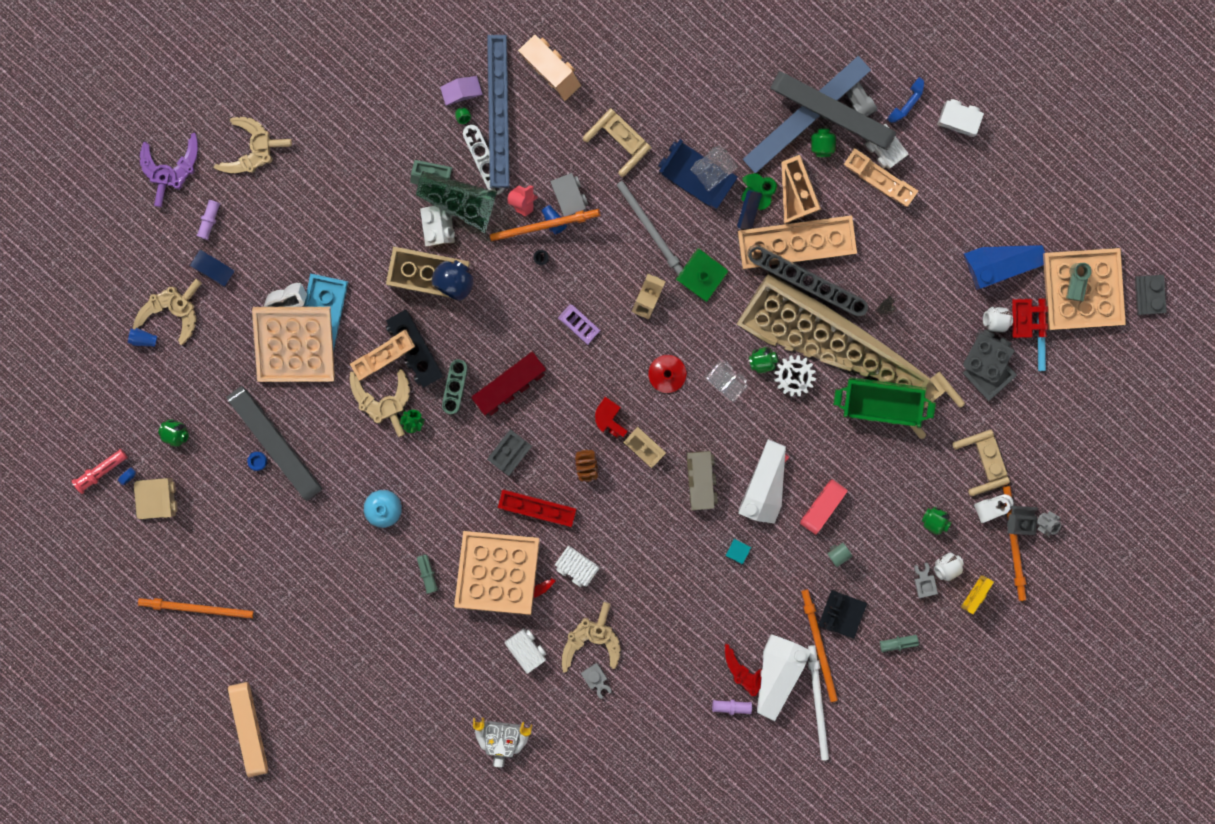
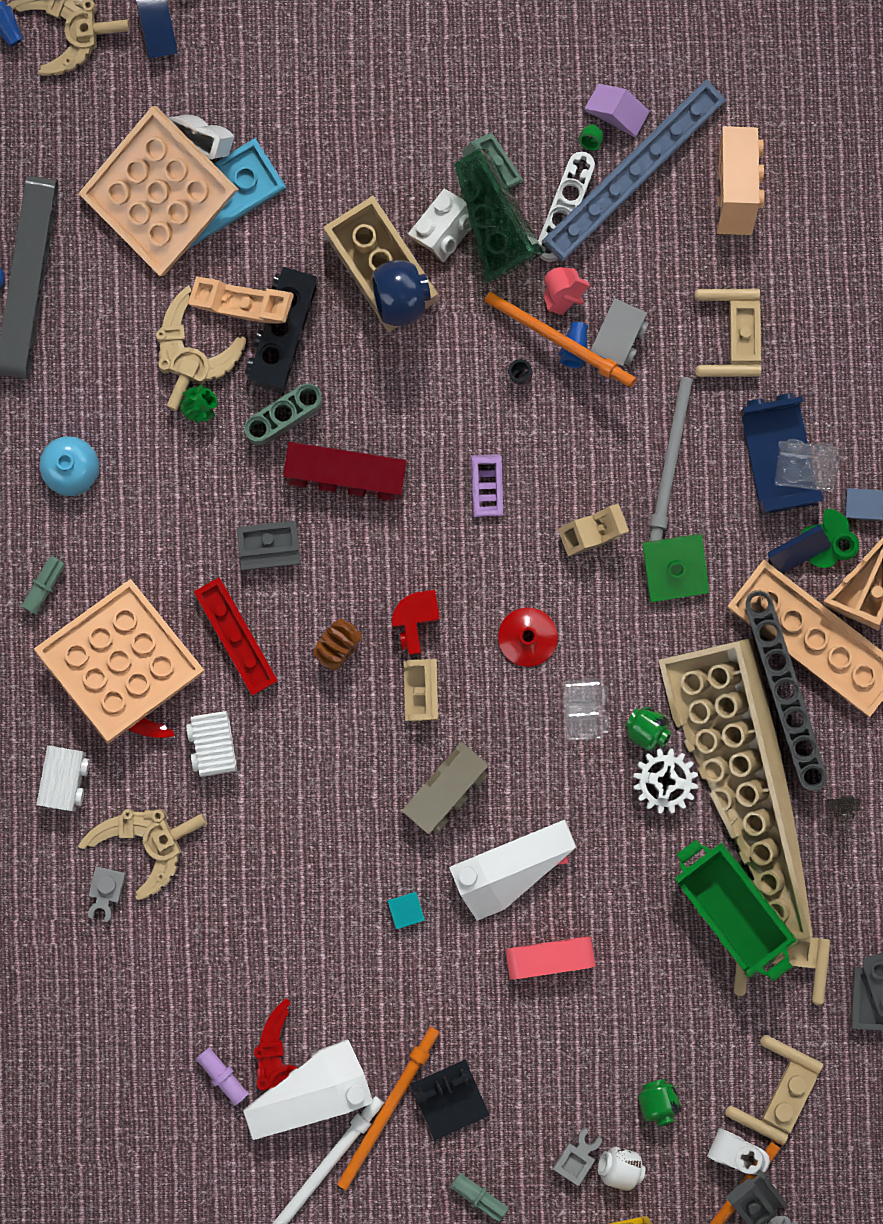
camera: 40 degrees right, 5 degrees down
sand green piece [827,543,853,567] -> none

